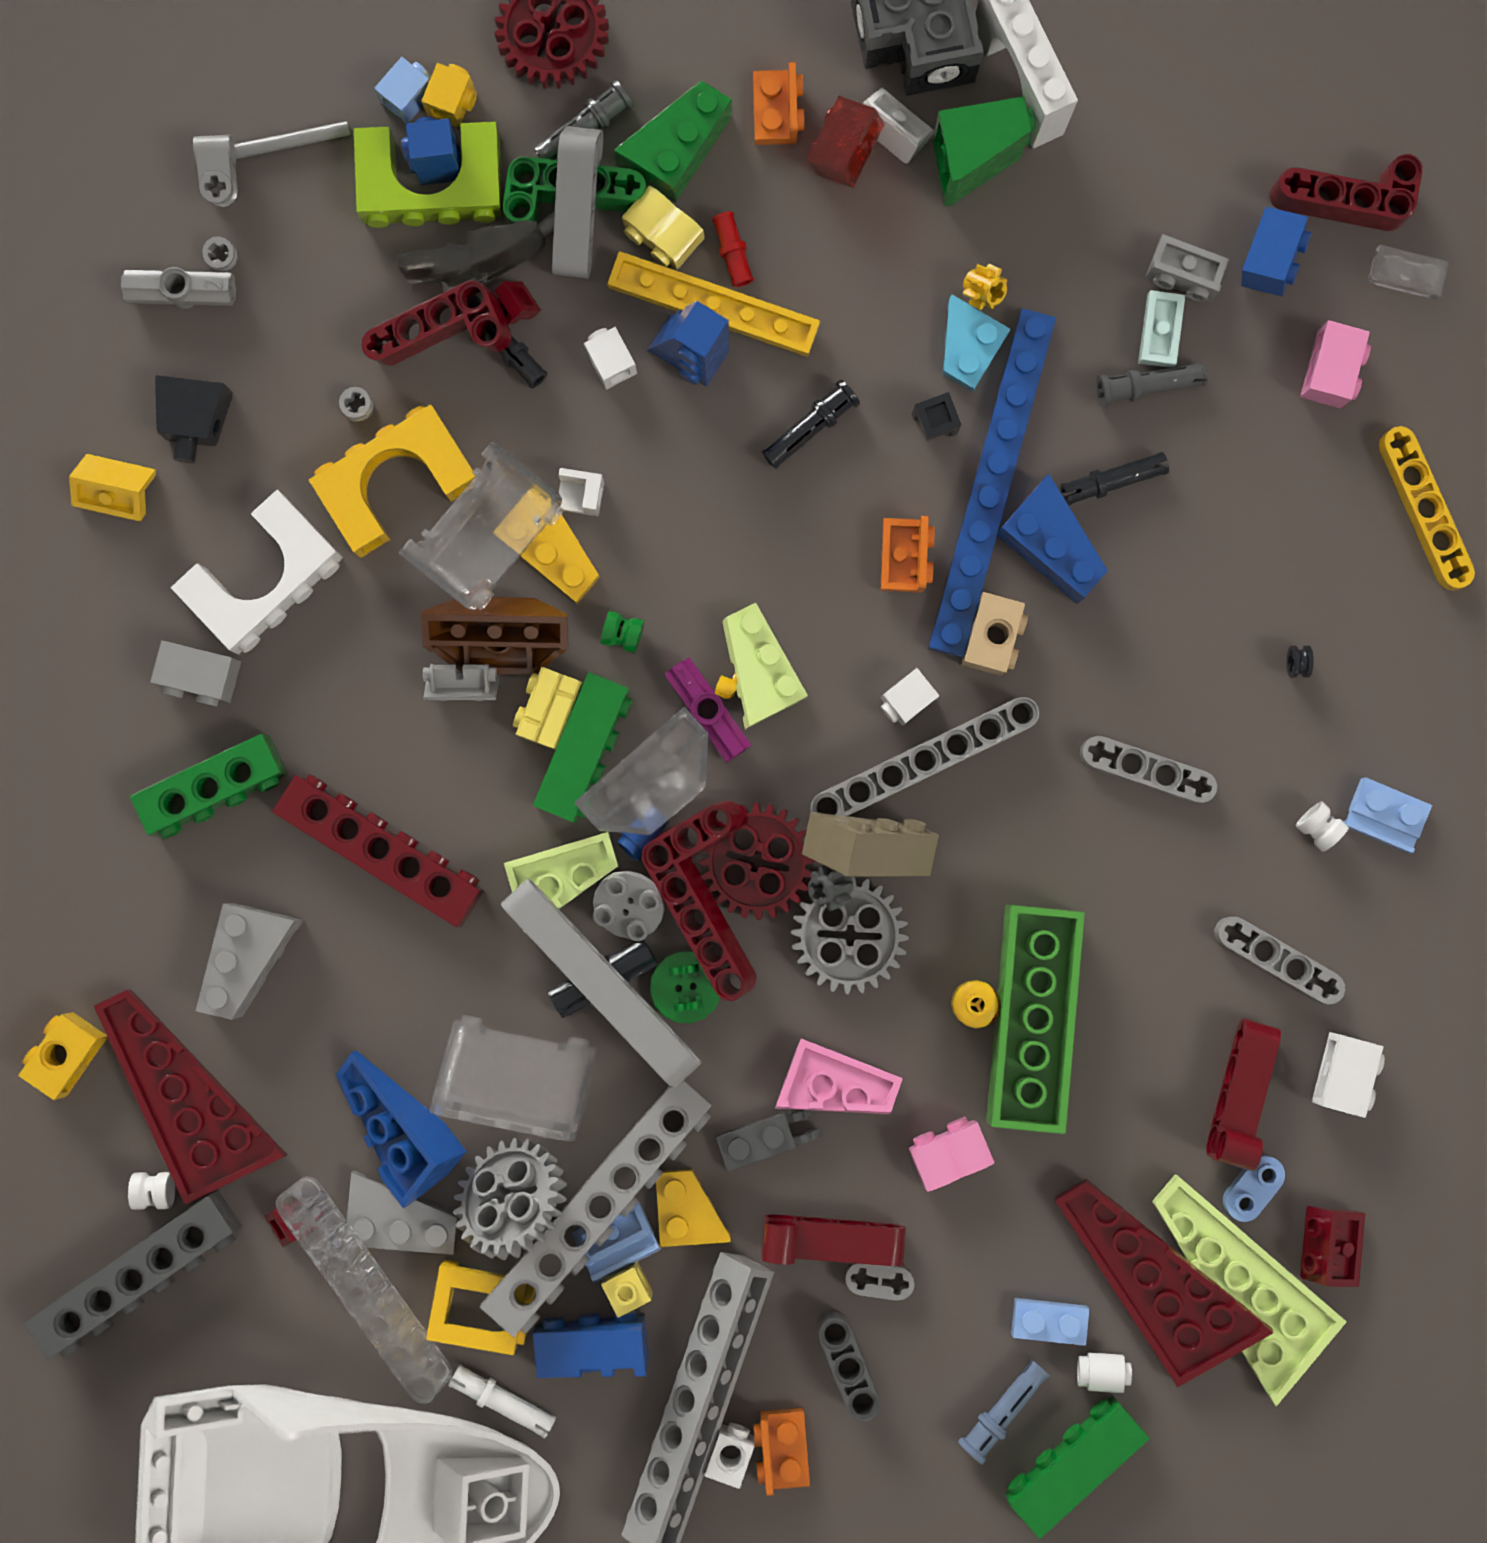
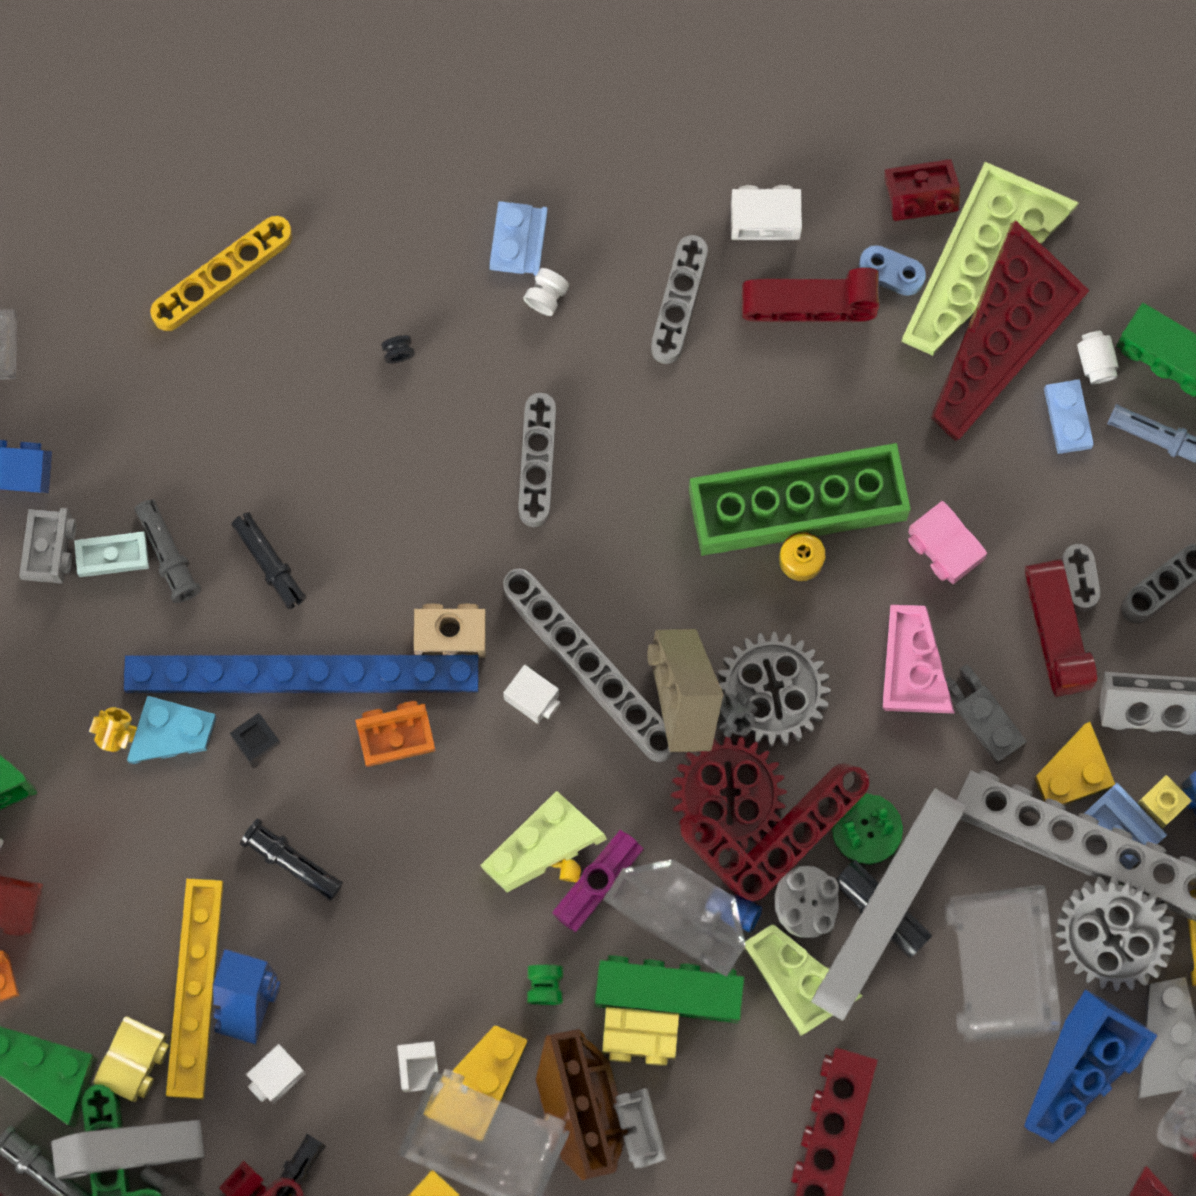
camera: 105 degrees left, 10 degrees down
red pin [712,211,754,288] -> none
blue wedge [997,473,1108,604] -> none
bright pink brick [1300,320,1371,409] -> none

